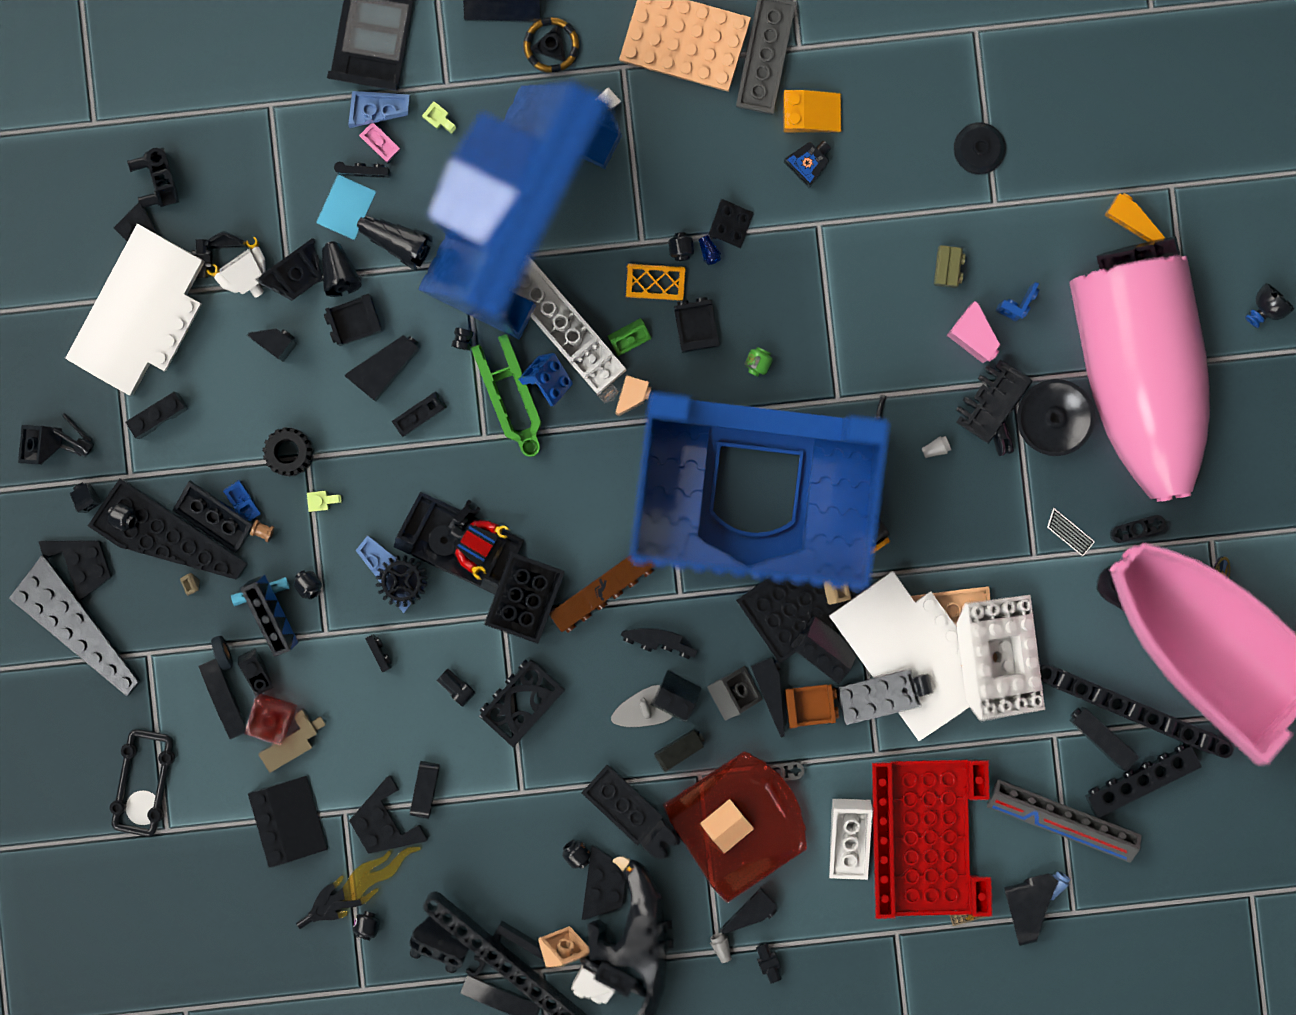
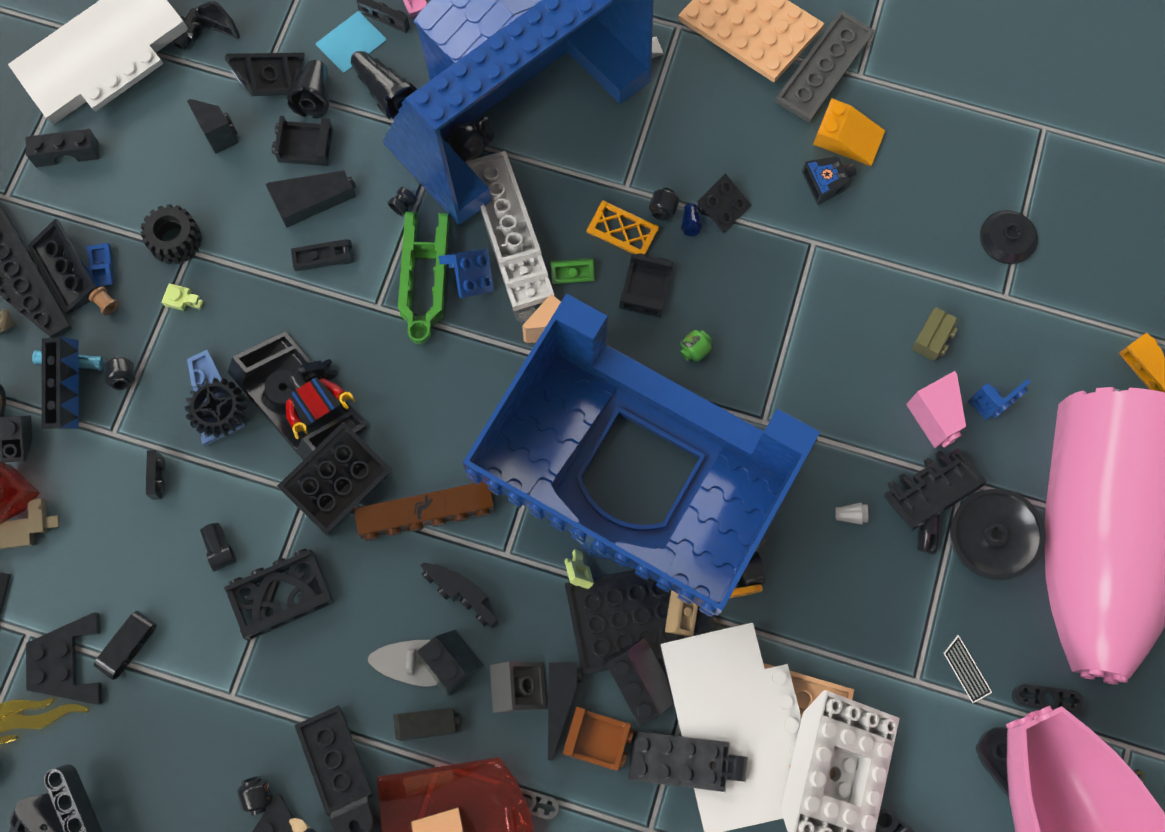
camera: 20 degrees right, 15 degrees down
white torso [207,237,266,298] -> none
none -> yellowish green plate [564,549,594,589]

